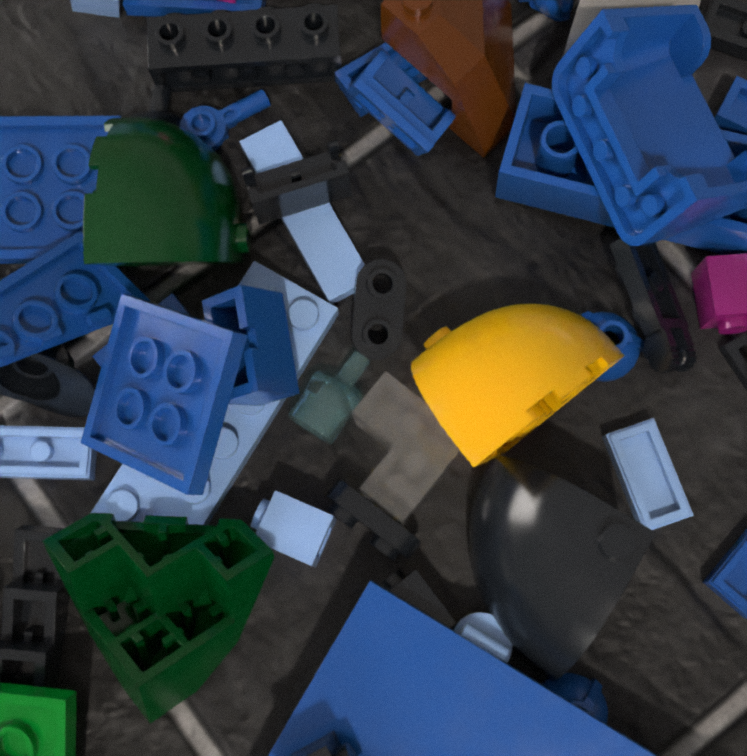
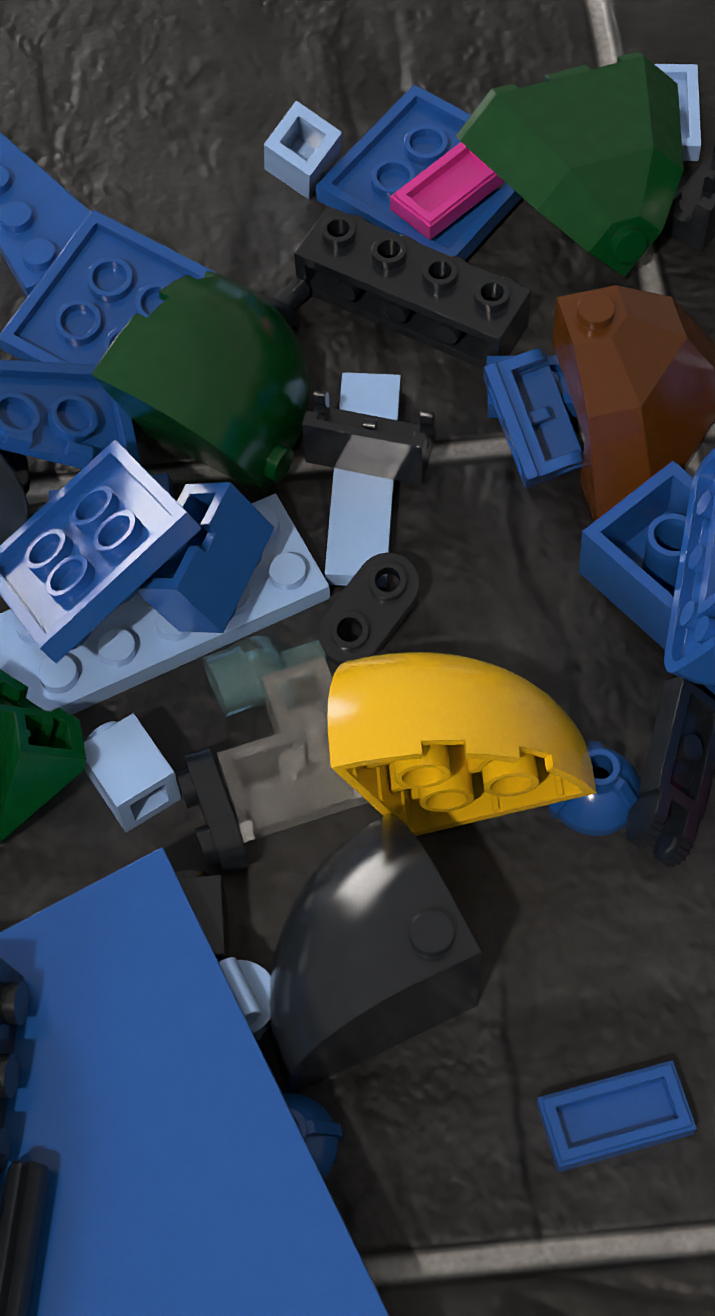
camera: 30 degrees right, 15 degrees down
blue plate [180,89,271,151] -> none
light blue tile [602,418,694,530] -> none

